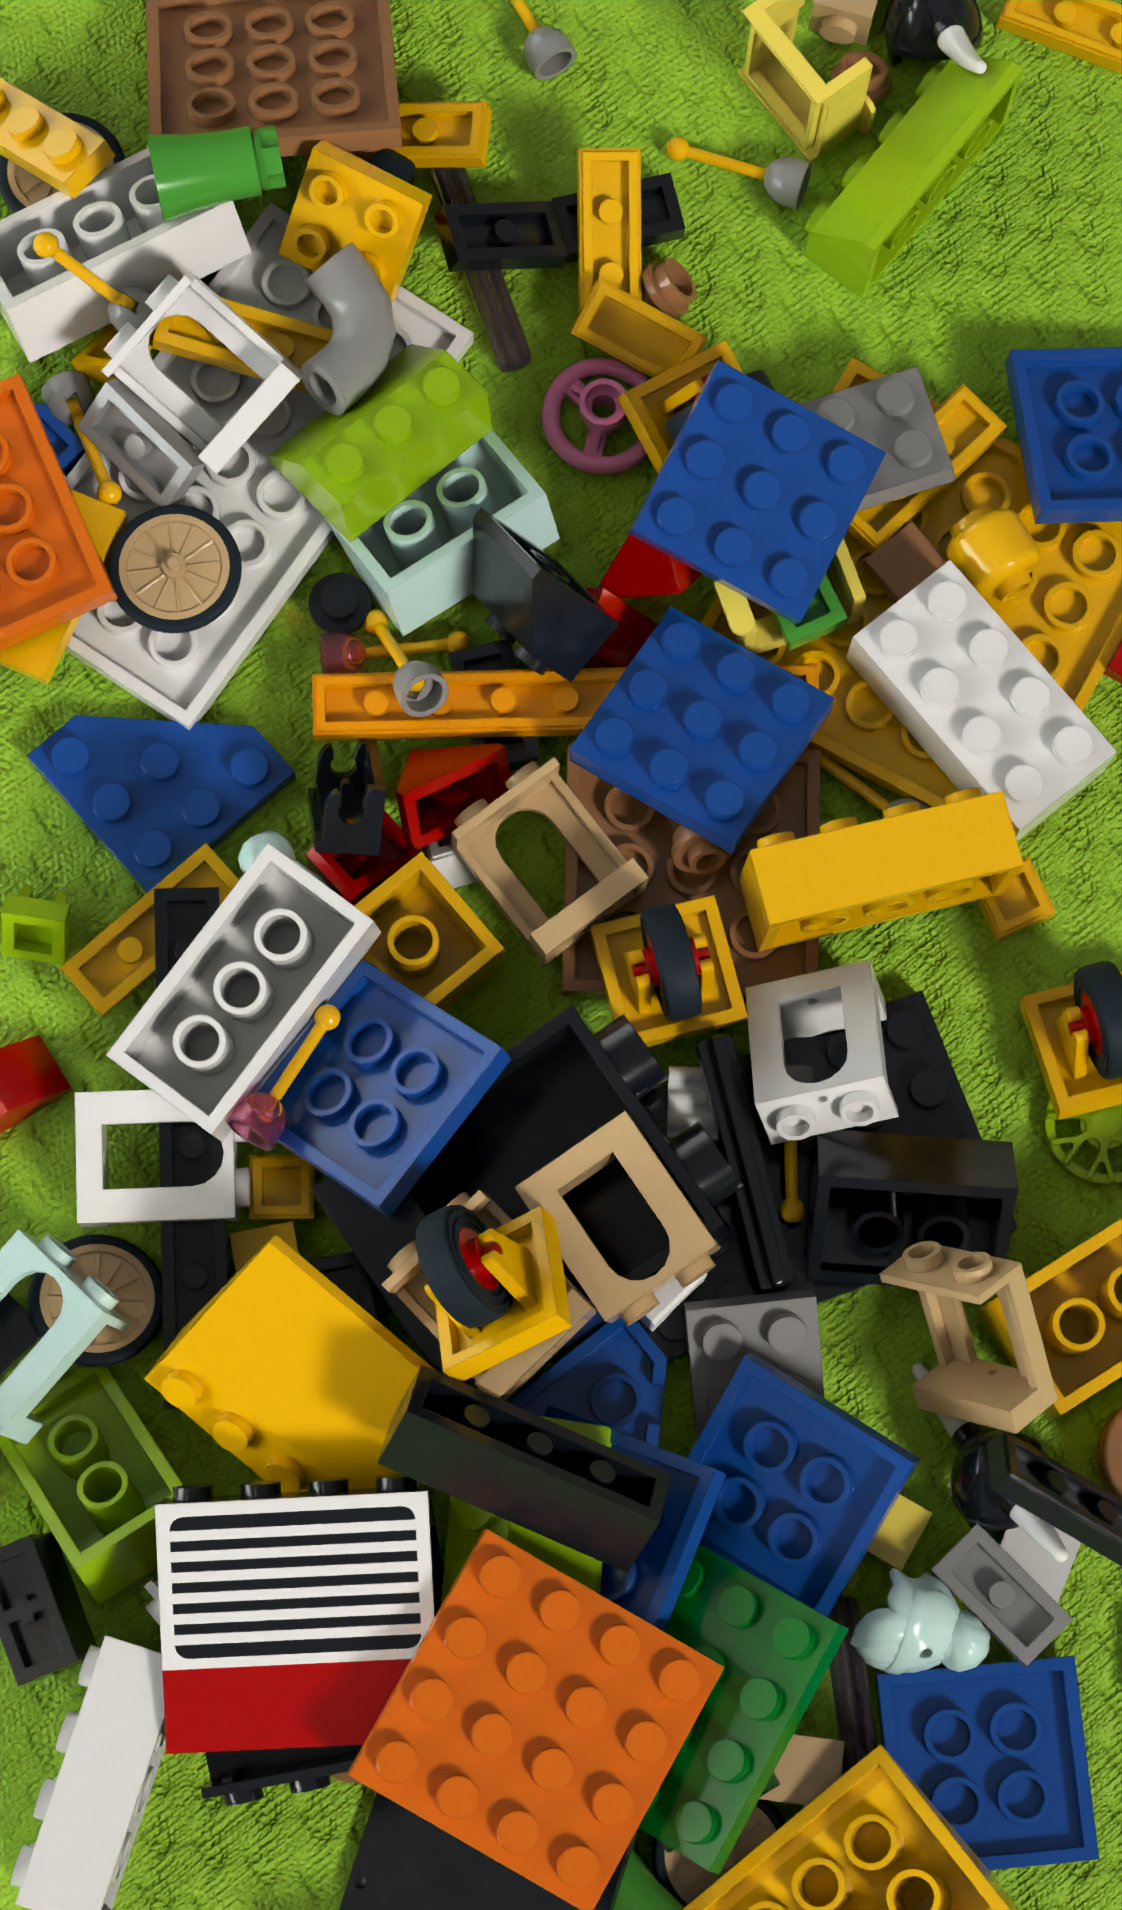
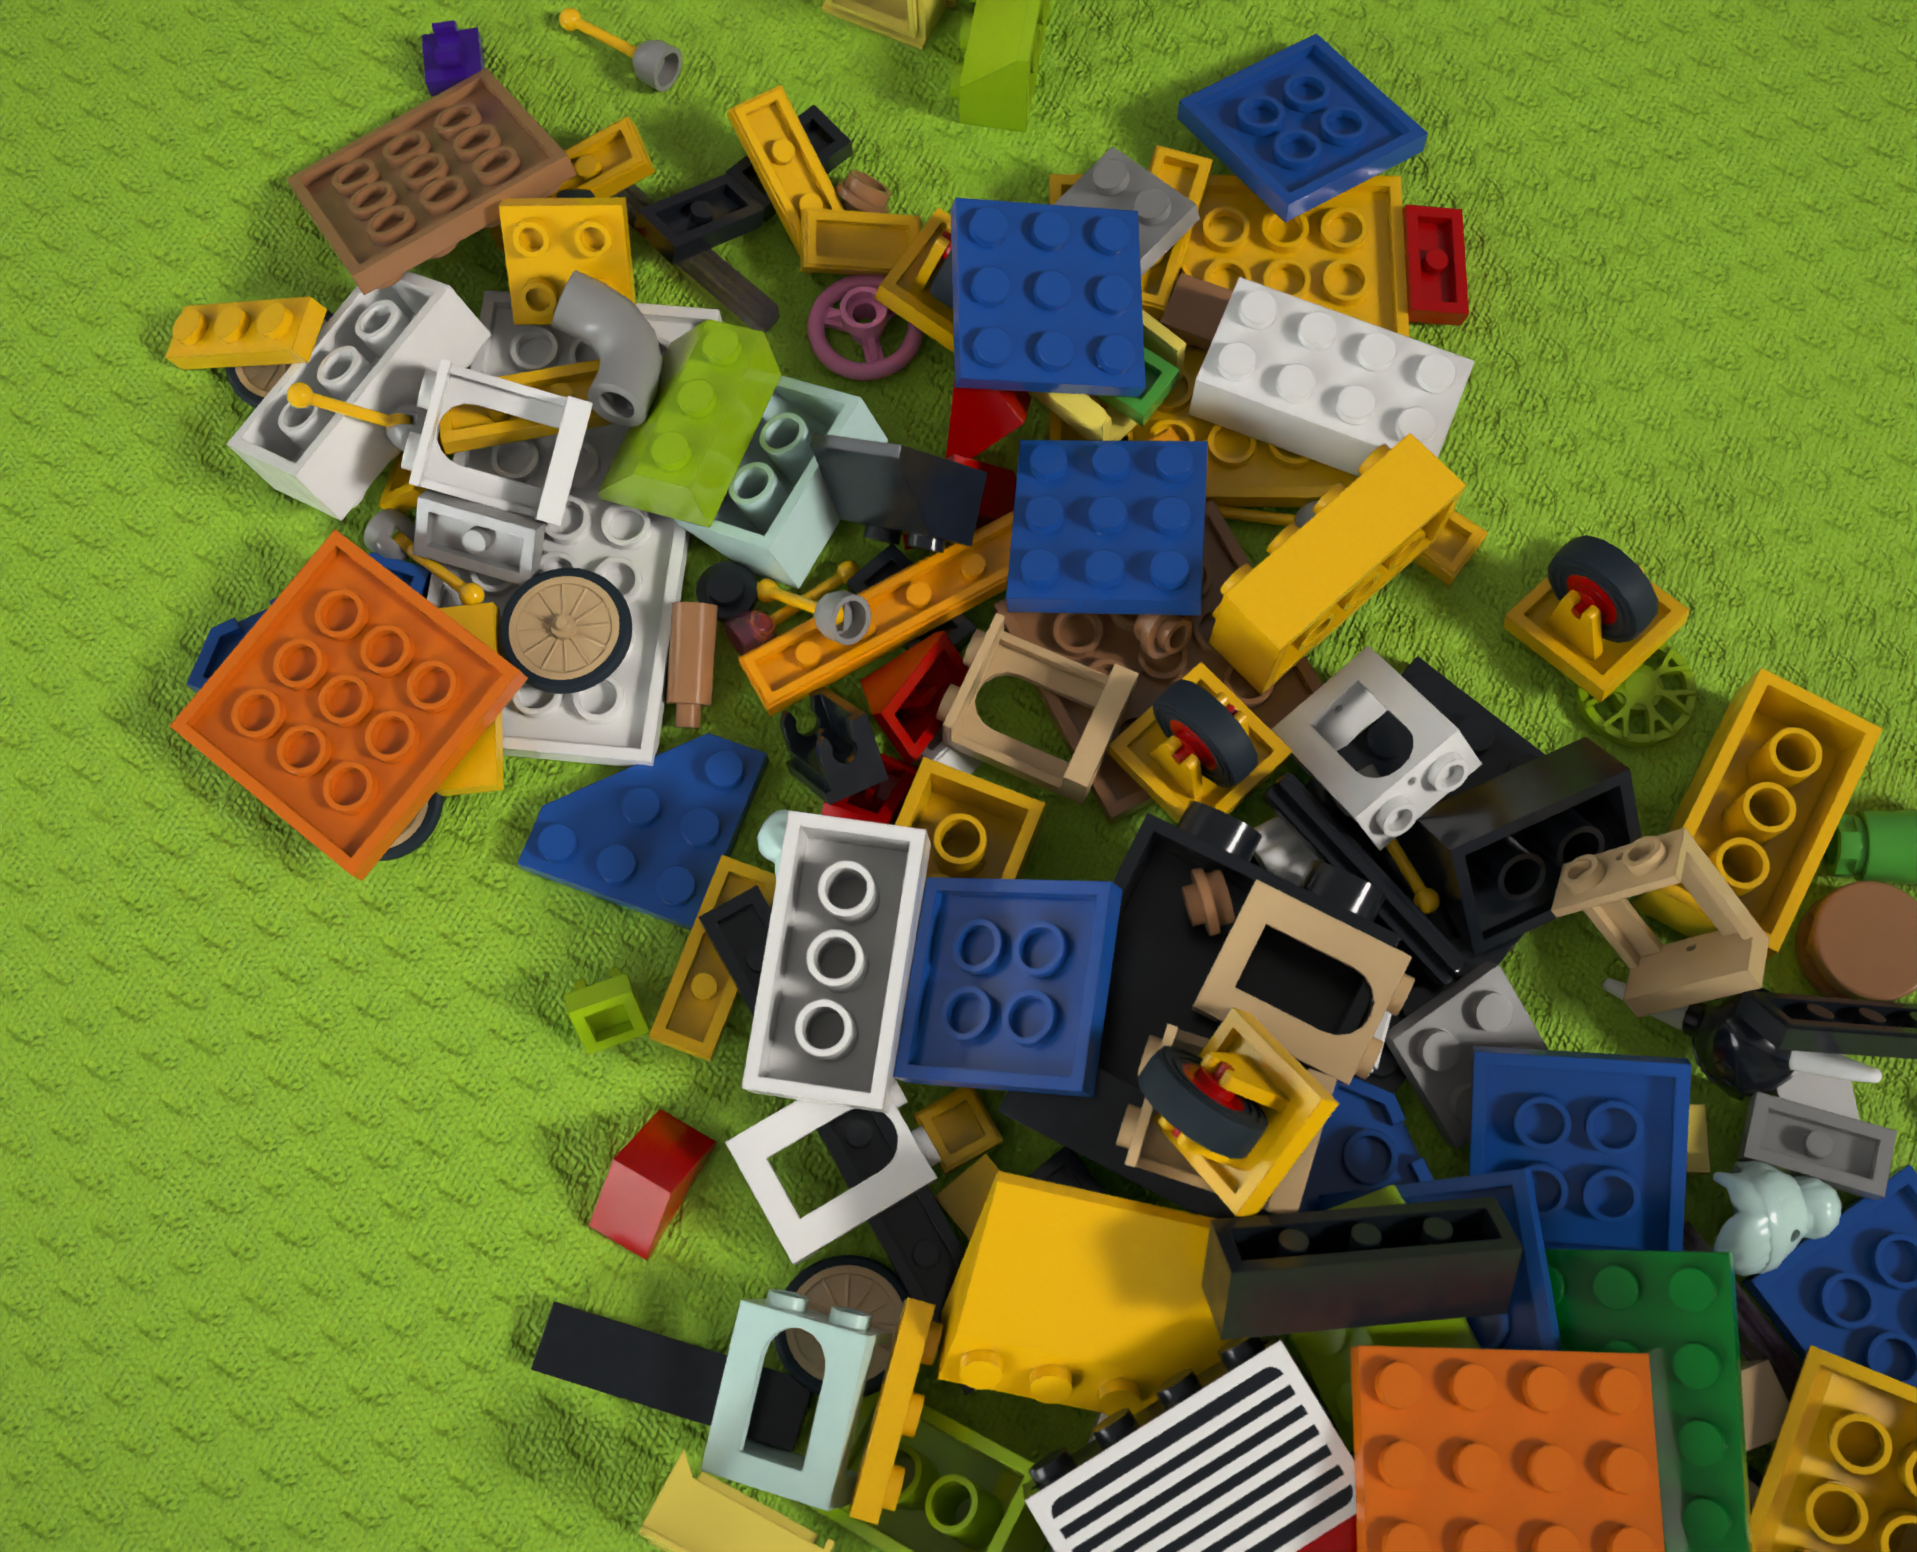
camera: 20 degrees left, 5 degrees down
bright green plant [147,125,286,223] -> none
hinge [227,1004,341,1151] -> none
hinge [665,136,812,210] -> none
yellow head [946,504,1040,602] -> none
none -> medium nougat cylinder [666,602,718,729]
none -> yellow plate [847,1297,943,1525]
none -> medium nougat plate [1181,867,1235,936]

